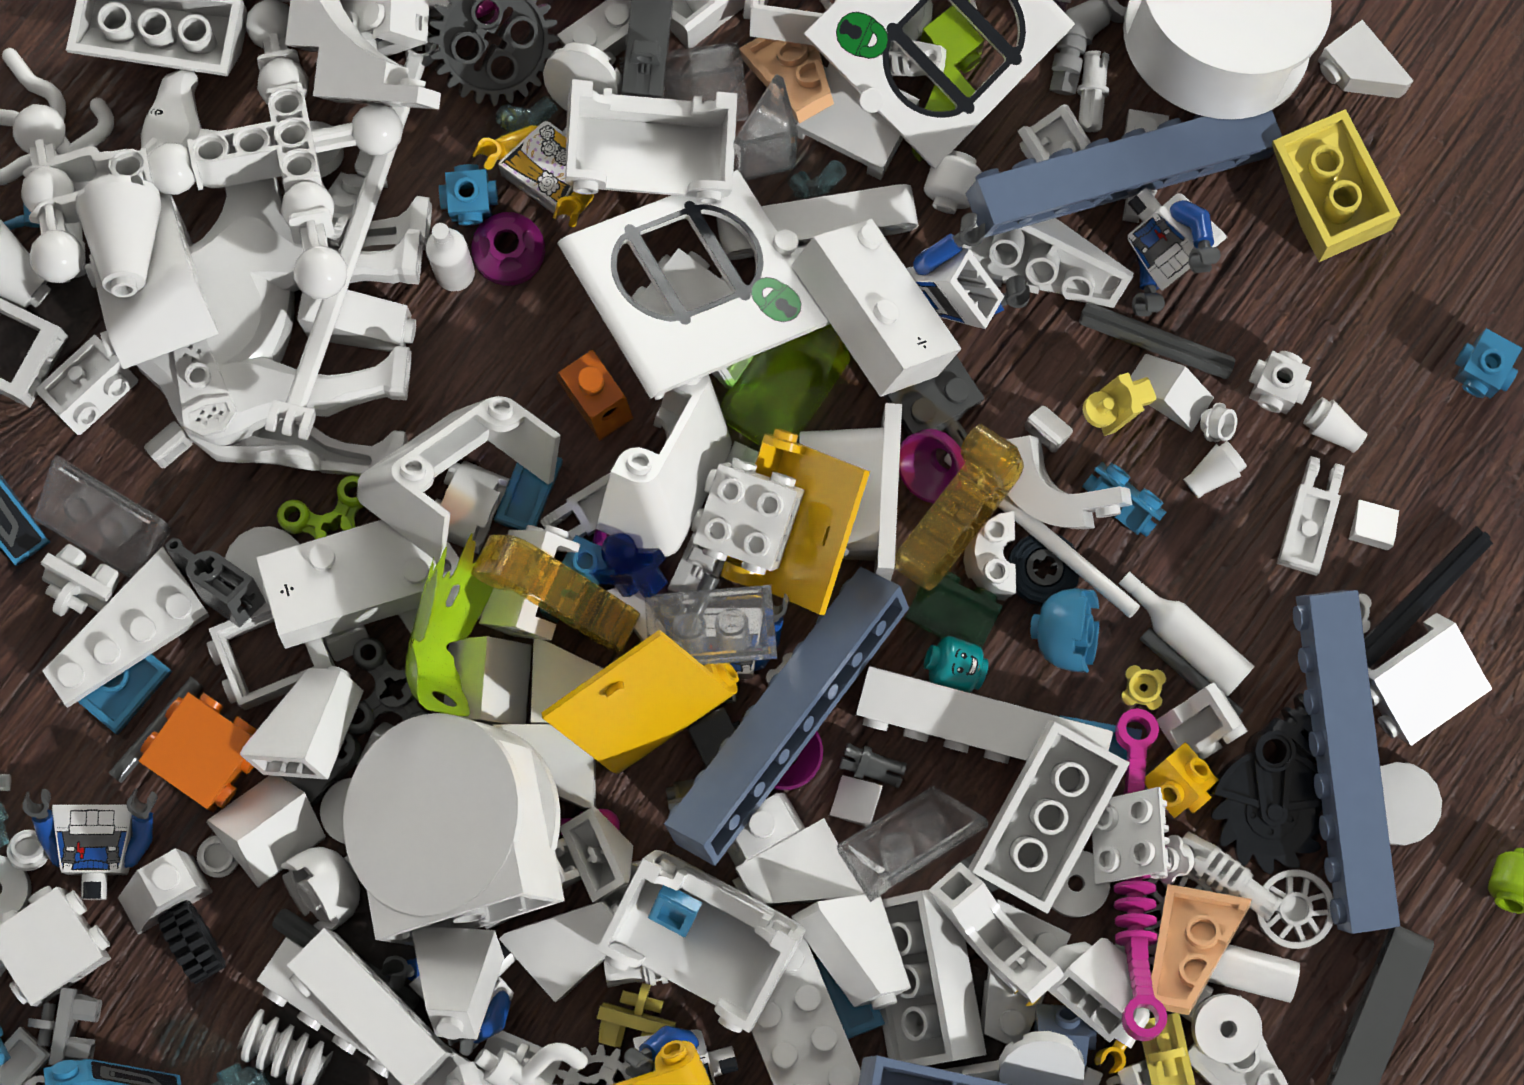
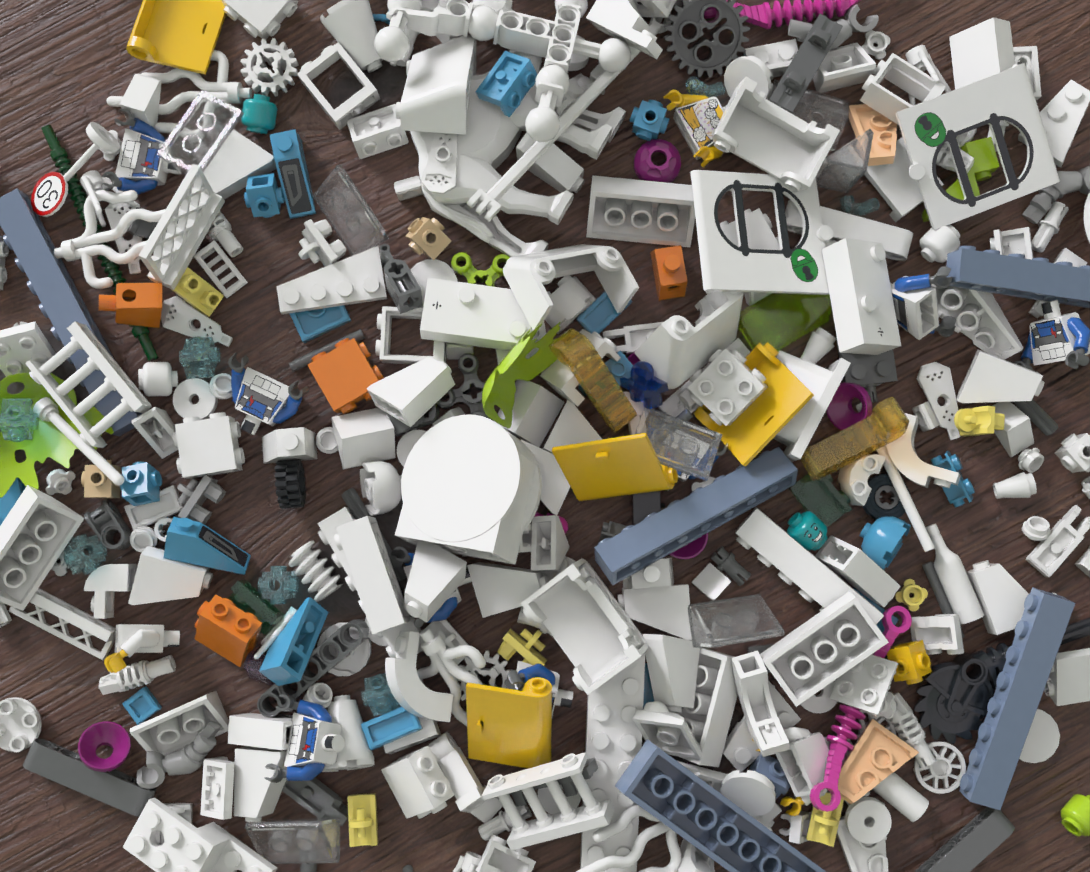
camera: 30 degrees right, 5 degrees up
white cone [76,175,161,298] -> none
white piece [426,223,475,291] -> none
dark azure tile [648,885,703,938] -> none
none -> tan brick [406,217,451,260]
none -> dark azure bracket [475,51,538,117]
none -> white slope [586,175,695,247]
none -> white slope [633,701,702,759]
none -> white cone [800,327,836,364]
none -> white slope [815,535,901,607]
none -> white piece [917,362,960,440]
none -> white slope [956,350,1044,403]
none -> white slope [966,560,1029,635]
none -> white plate [1022,516,1051,541]

